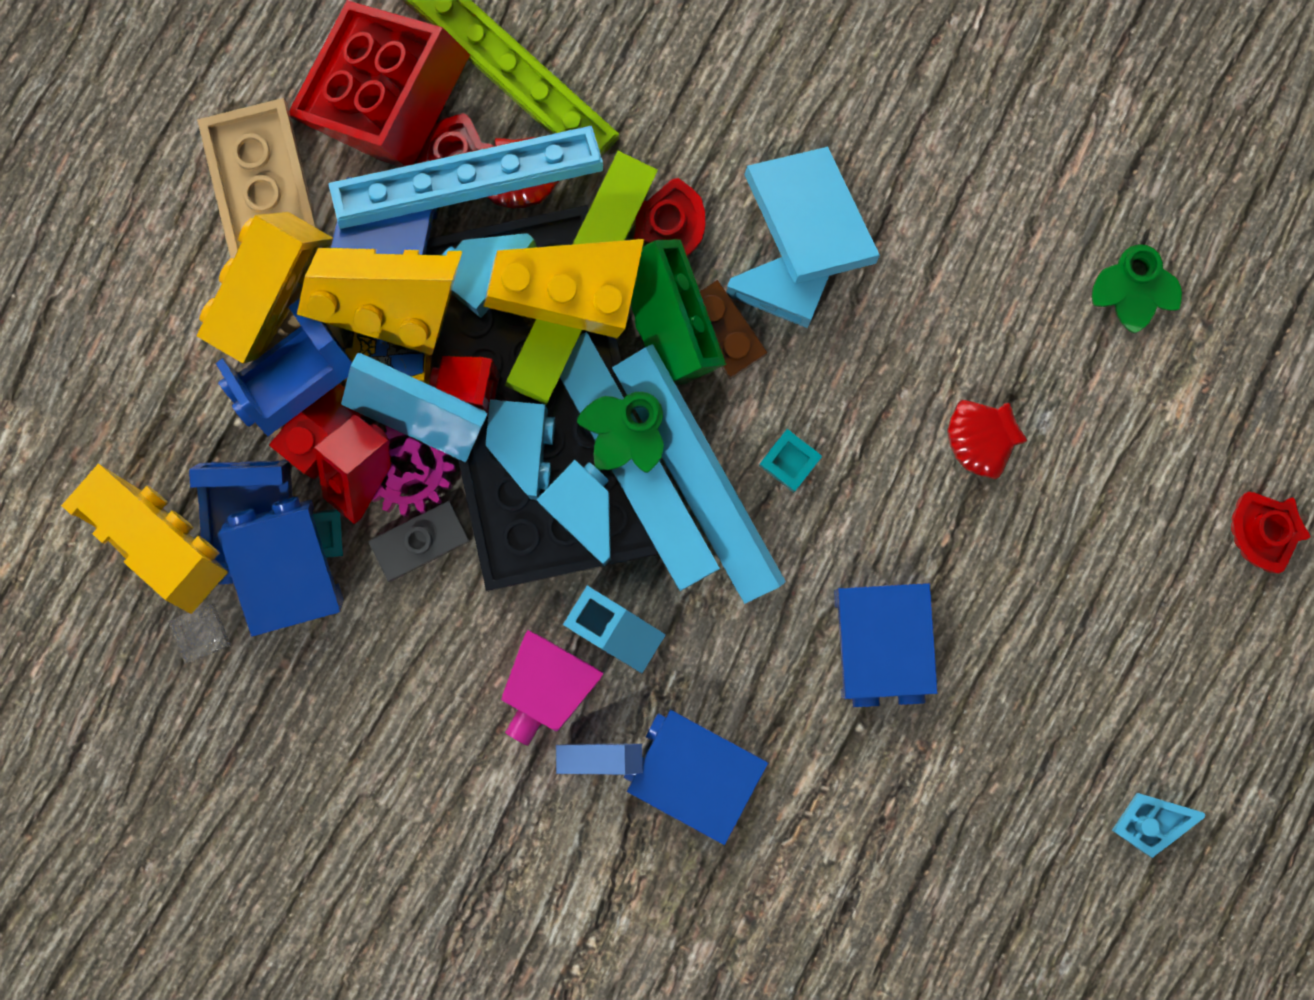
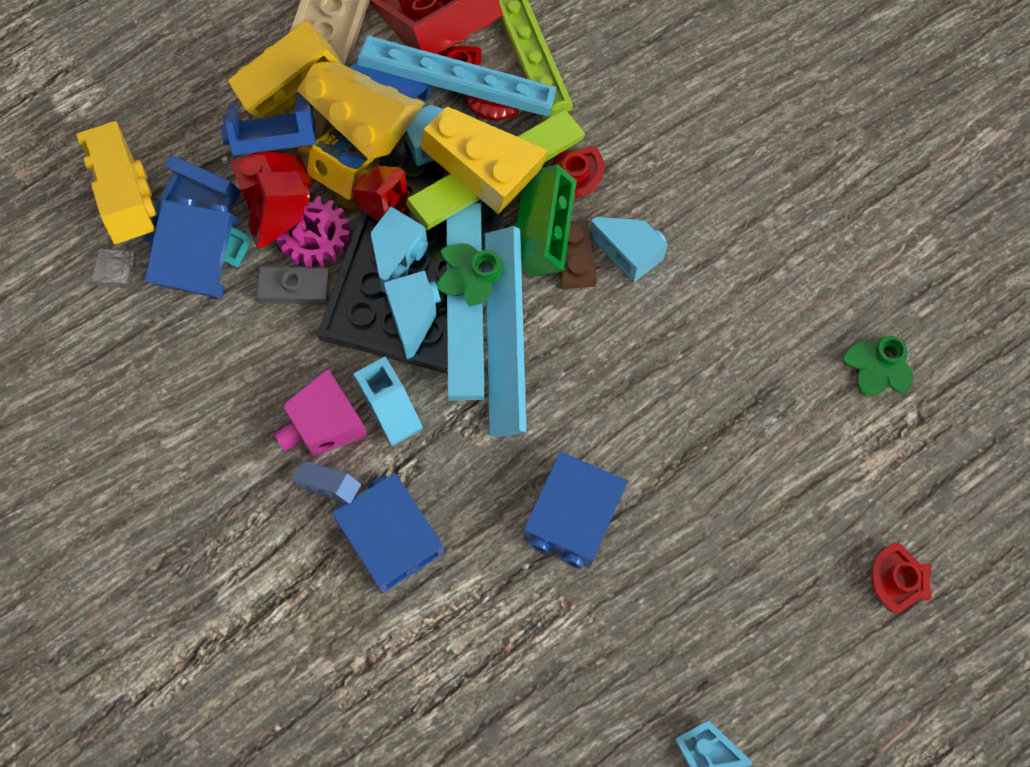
camera: 25 degrees right, 15 degrees down
medium azure tile [341,353,488,462] -> none
medium azure tile [744,147,880,285] -> none
teal plate [759,429,822,493] -> none
red animal [947,400,1028,479] -> none

